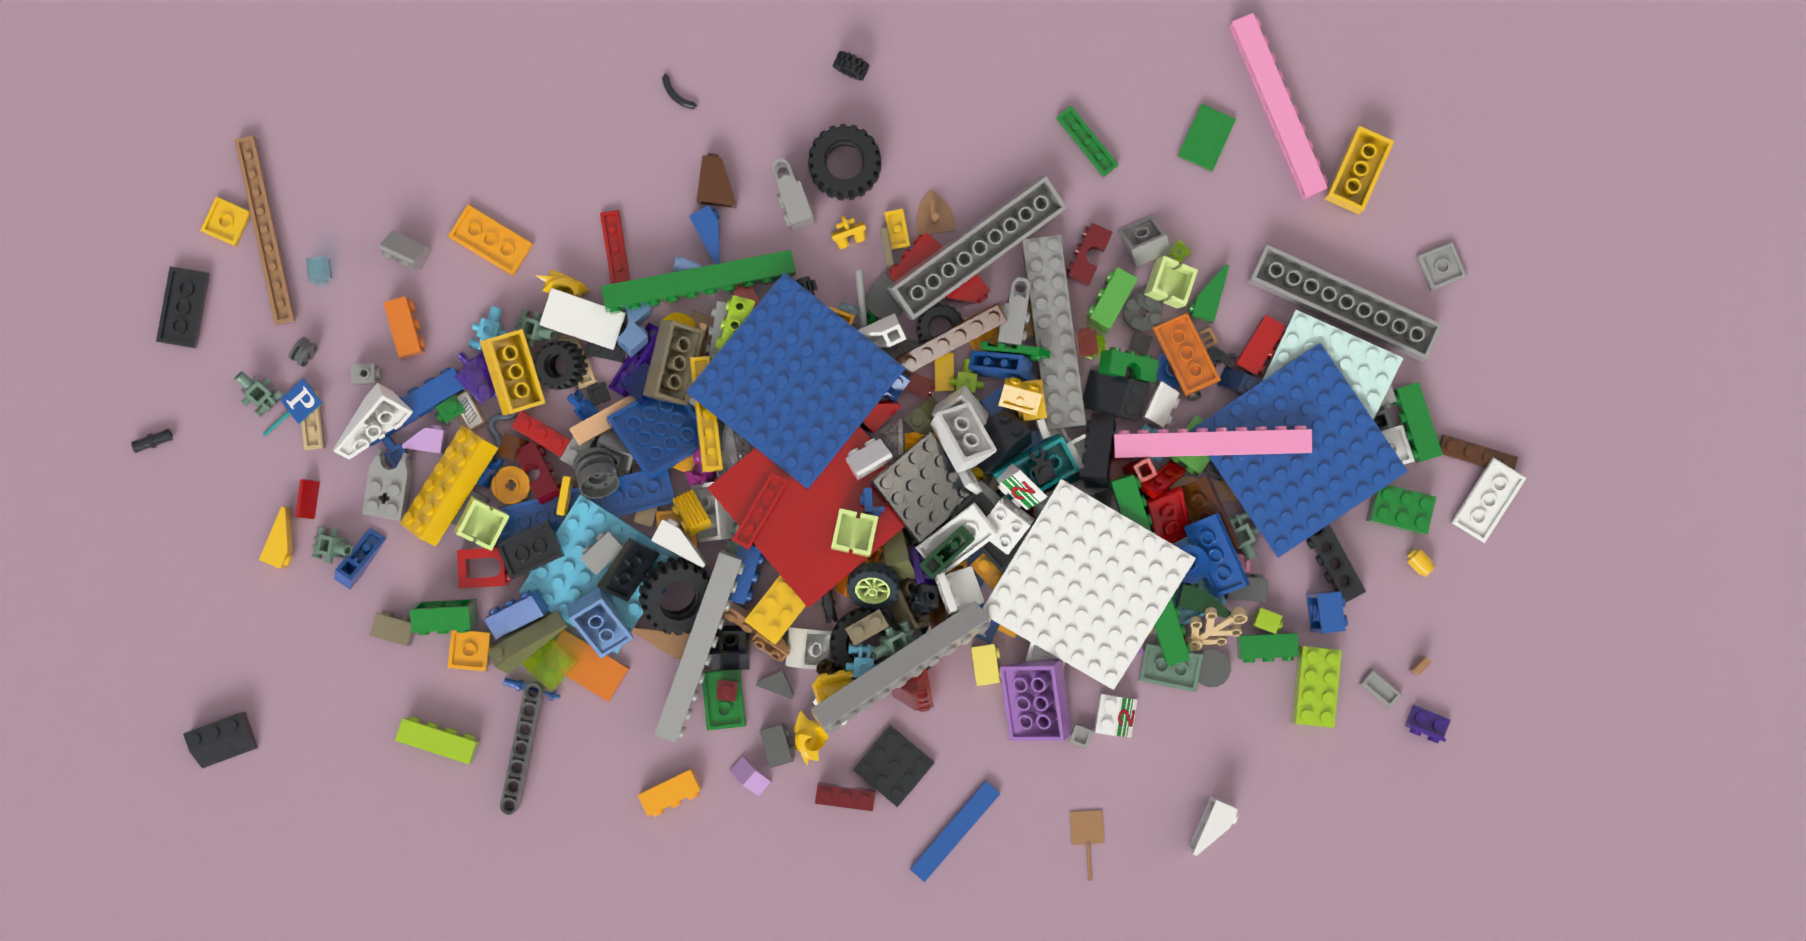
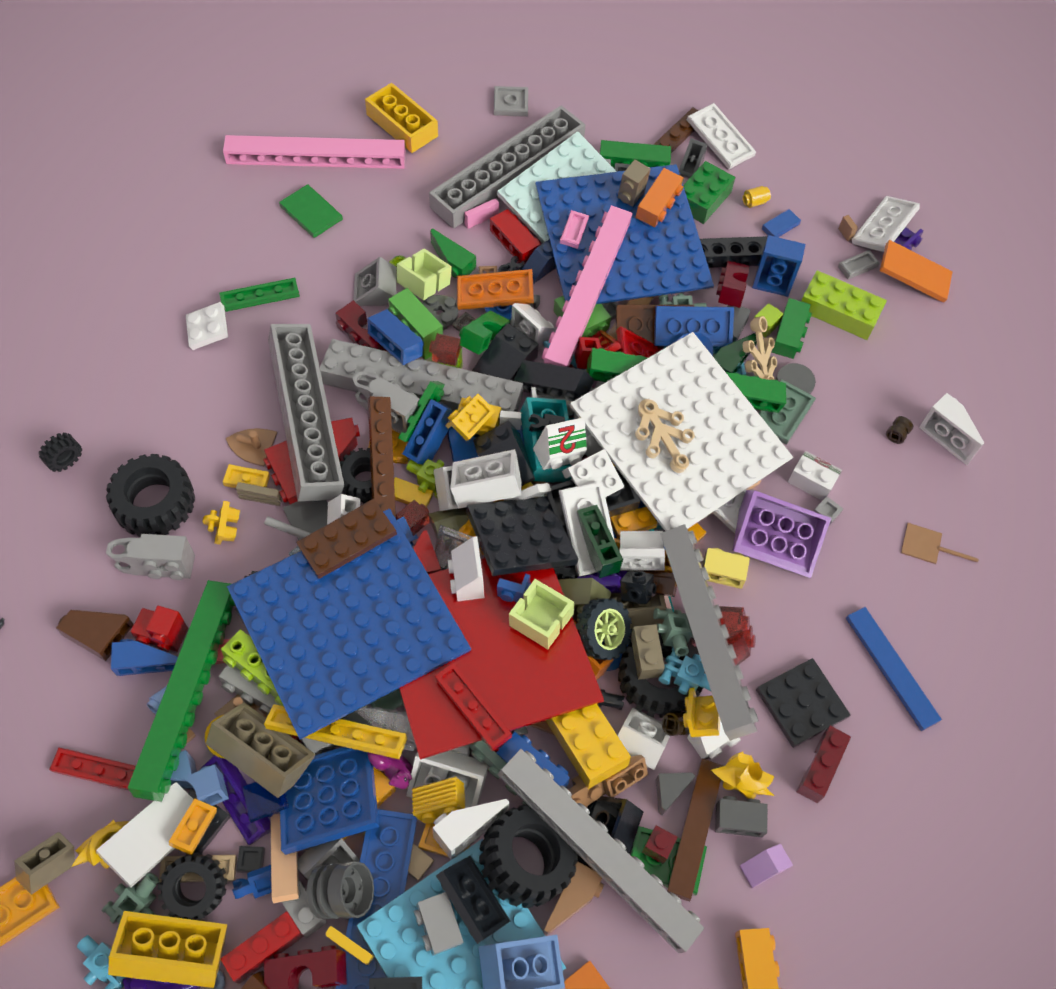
camera: 70 degrees left, 25 degrees down
none -> dark tan brick [14,832,75,895]
none -> red brick [130,605,189,652]
none -> light orange plate [169,798,217,855]
none -> white plate [186,302,228,350]
none -> reddish brown plate [296,499,397,579]
none -> blue brick [367,309,424,365]
none -> bright pink tile [464,199,499,229]
none -> bright pink tile [560,210,589,249]
none -> dark tan brick [617,160,651,207]
none -> orange brick [635,168,684,227]
none -> tan plant [635,399,695,473]
none -> reddish brown tile [667,758,724,902]
none -> dark grey slope [679,138,708,177]
none -> dark red arch [716,261,750,308]
none -> blue tile [762,209,801,237]
none -> white tile [852,196,920,252]
none -> orange tile [880,240,953,303]
none -> dark brown wheel [886,416,914,444]

